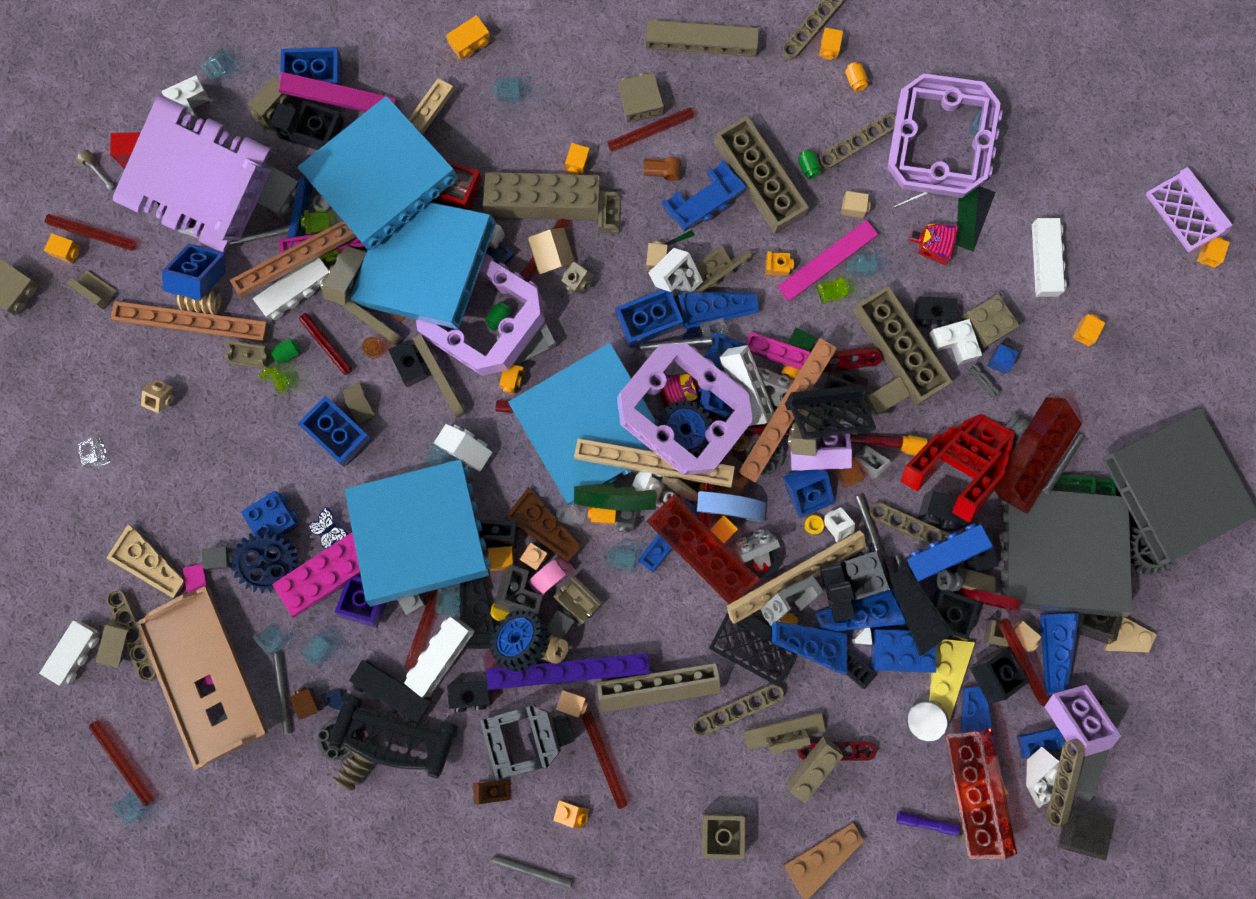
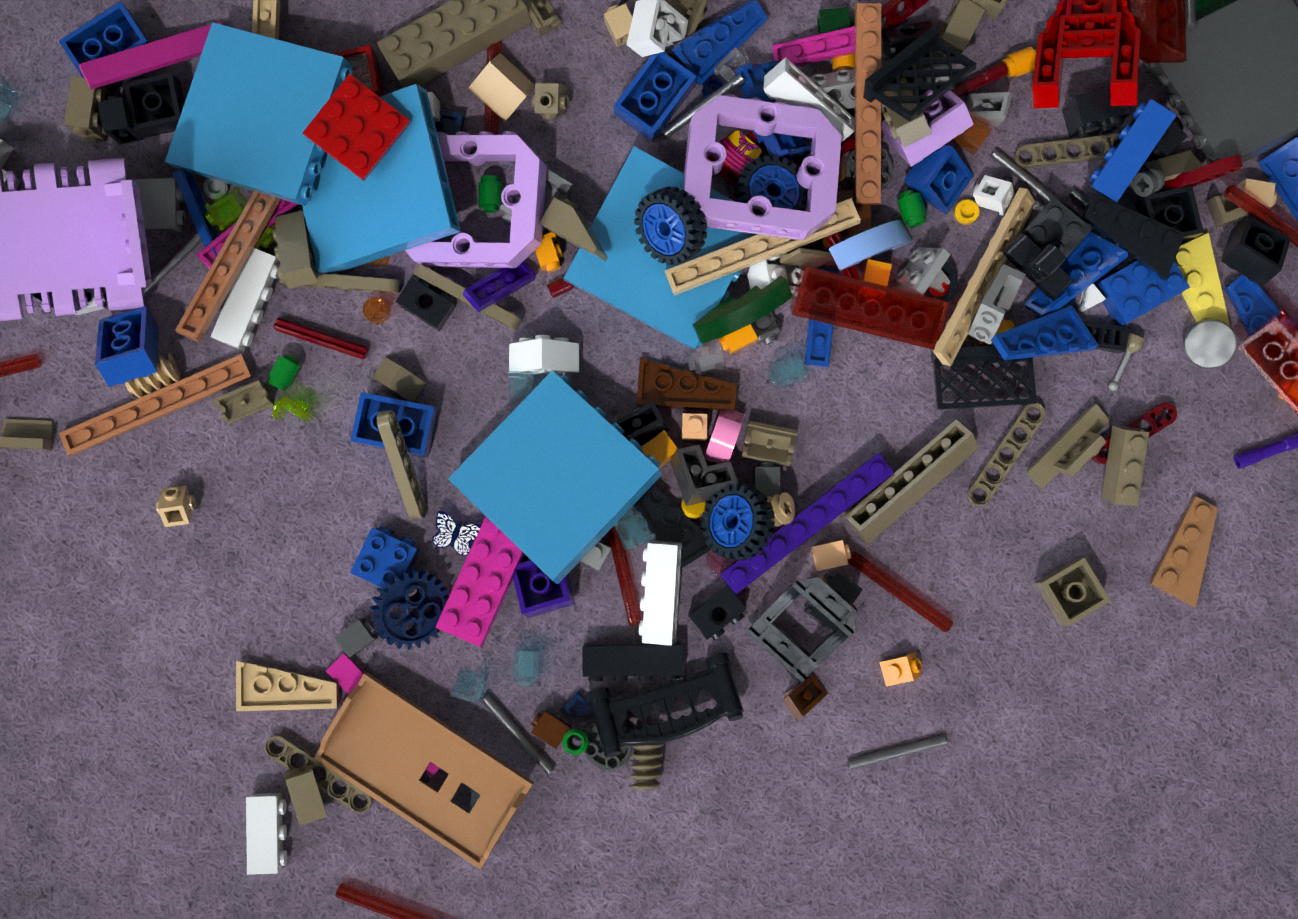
camera: 30 degrees left, 5 degrees up
clear brick [77,436,111,469] -> none
none -> red plate [302,74,411,181]
none -> dark tan beam [377,410,426,520]
none -> dark purple plate [463,261,537,312]
none -> dark tan slope [539,197,608,262]
none -> green brick [562,728,590,755]
none -> wheel [634,186,707,265]
none -> green brick [897,190,927,228]
none -> hinge [1109,333,1146,391]

